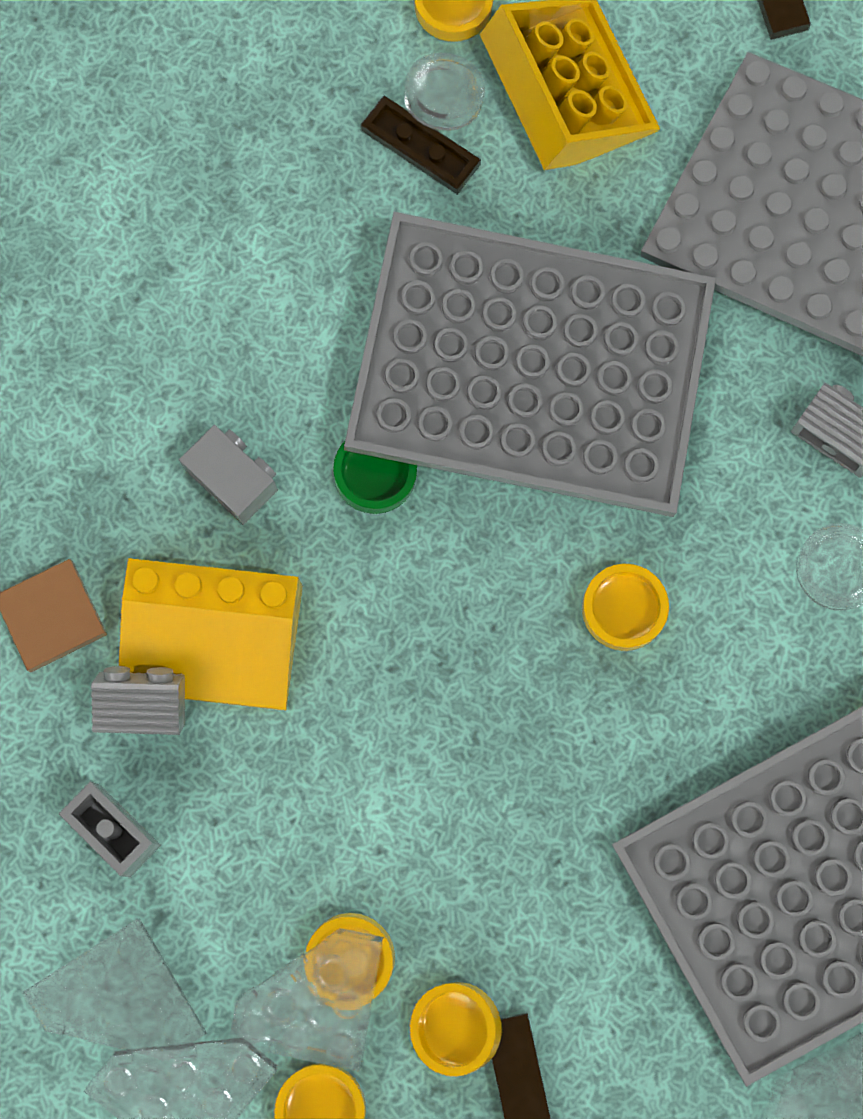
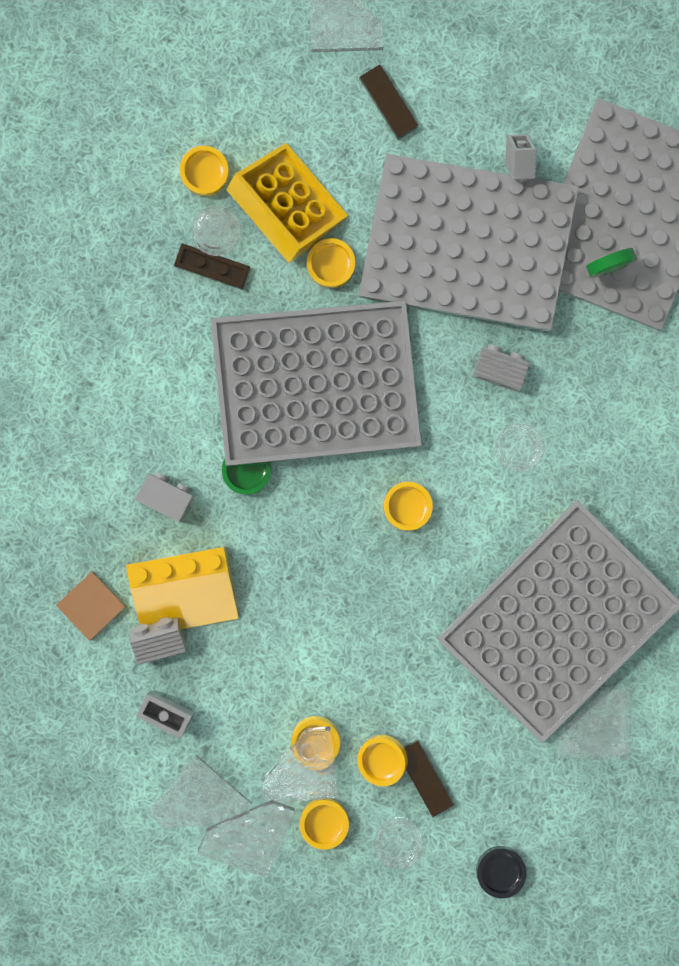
camera: 25 degrees left, 10 degrees up
none -> yellow piece [307,238,355,289]

